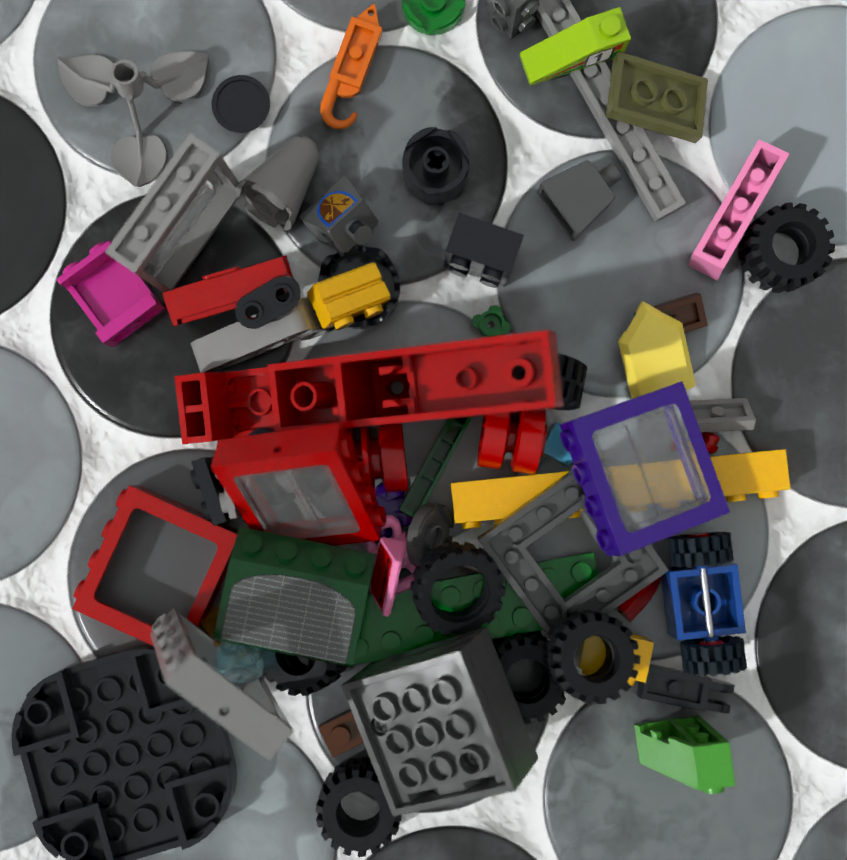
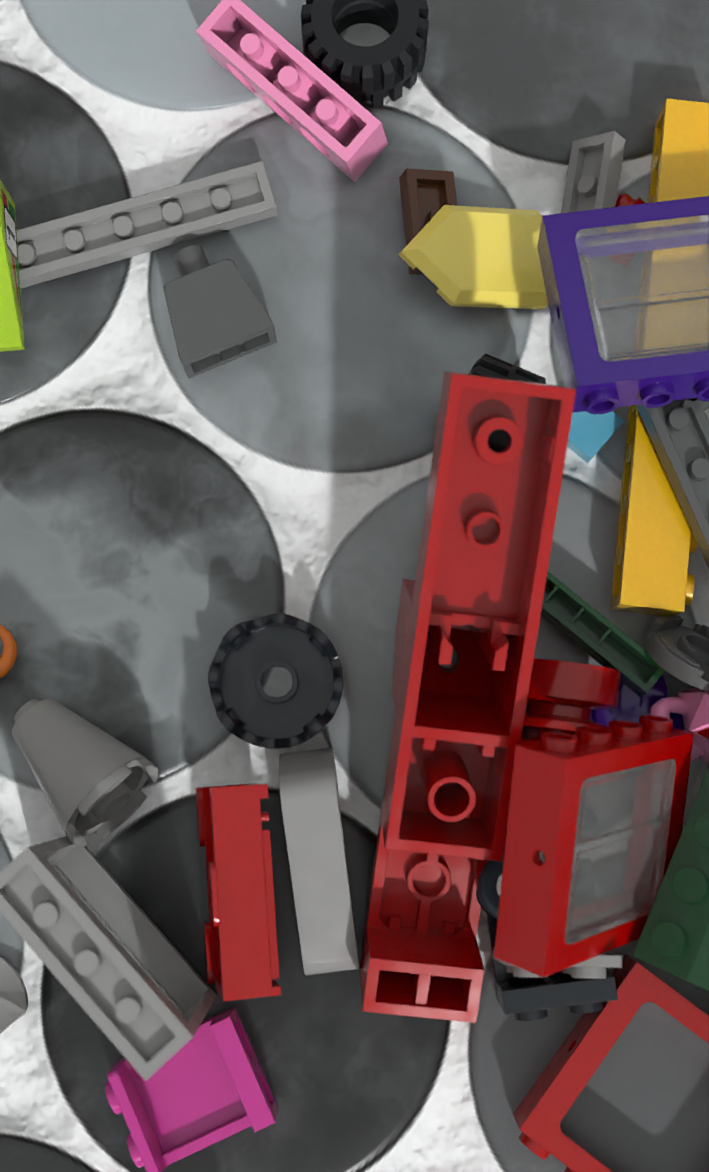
camera: 80 degrees left, 5 degrees down
black plate [235,275,301,329] -> none
dark grey torso [299,175,379,253] -> none
yellow brick [307,262,391,331] -> none
black brick [403,127,469,205] -> none
black brick [444,213,524,288] -> none
green plate [472,305,511,338] -> none
red wheel [477,408,547,475] -> none
olive plate [606,51,708,143] -> none

